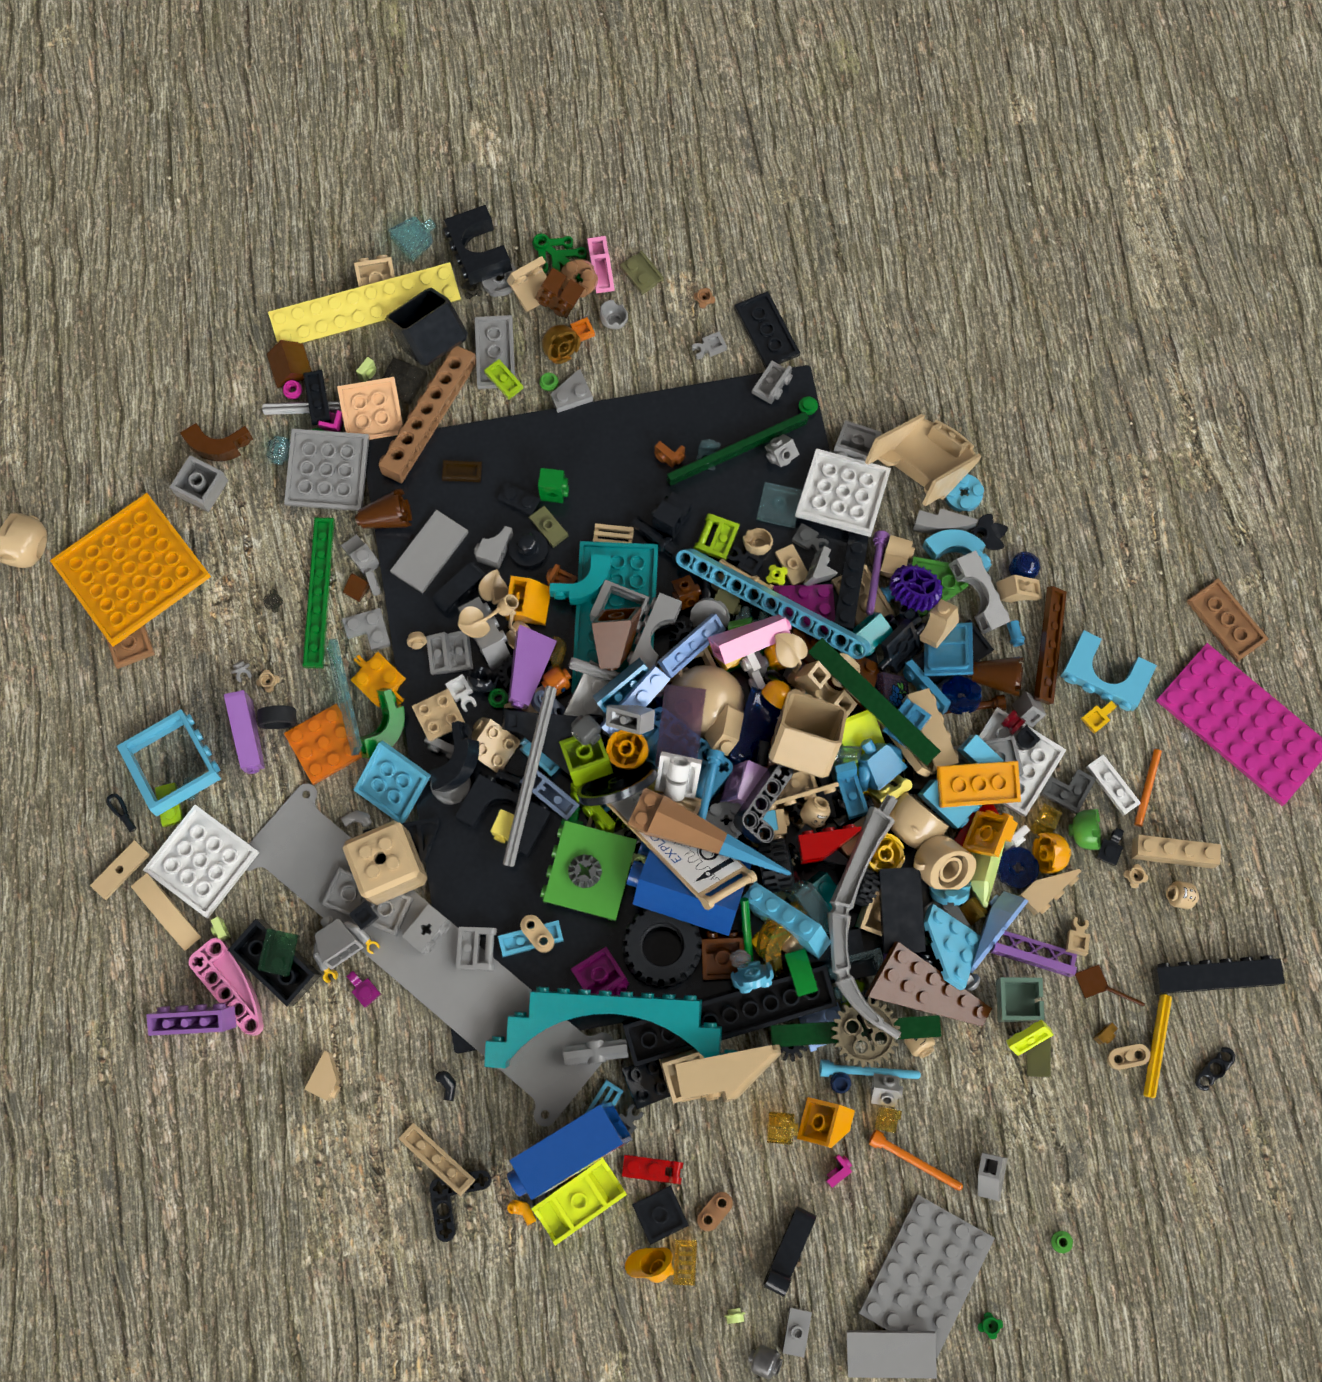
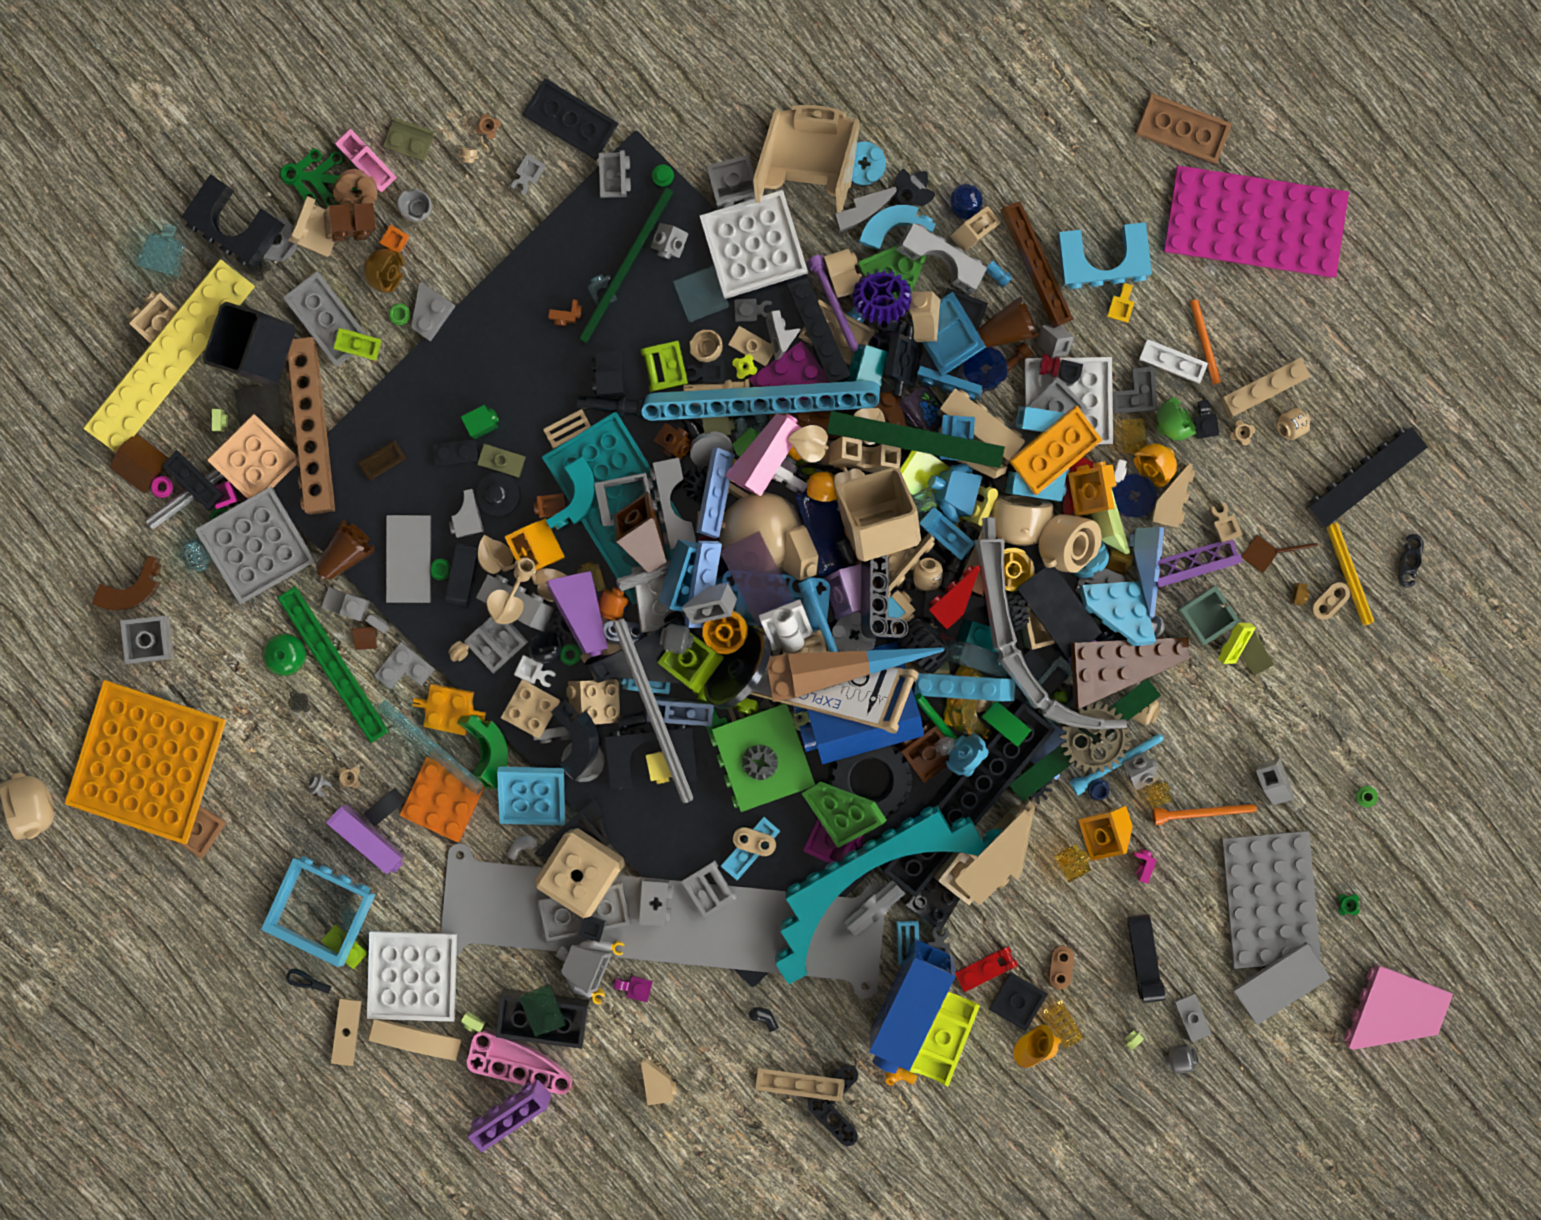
camera: 30 degrees left, 15 degrees up
none -> green cylinder [262,634,307,676]
none -> green plate [430,559,452,580]
none -> tan plate [457,147,479,163]
none -> bright green plate [802,782,887,848]

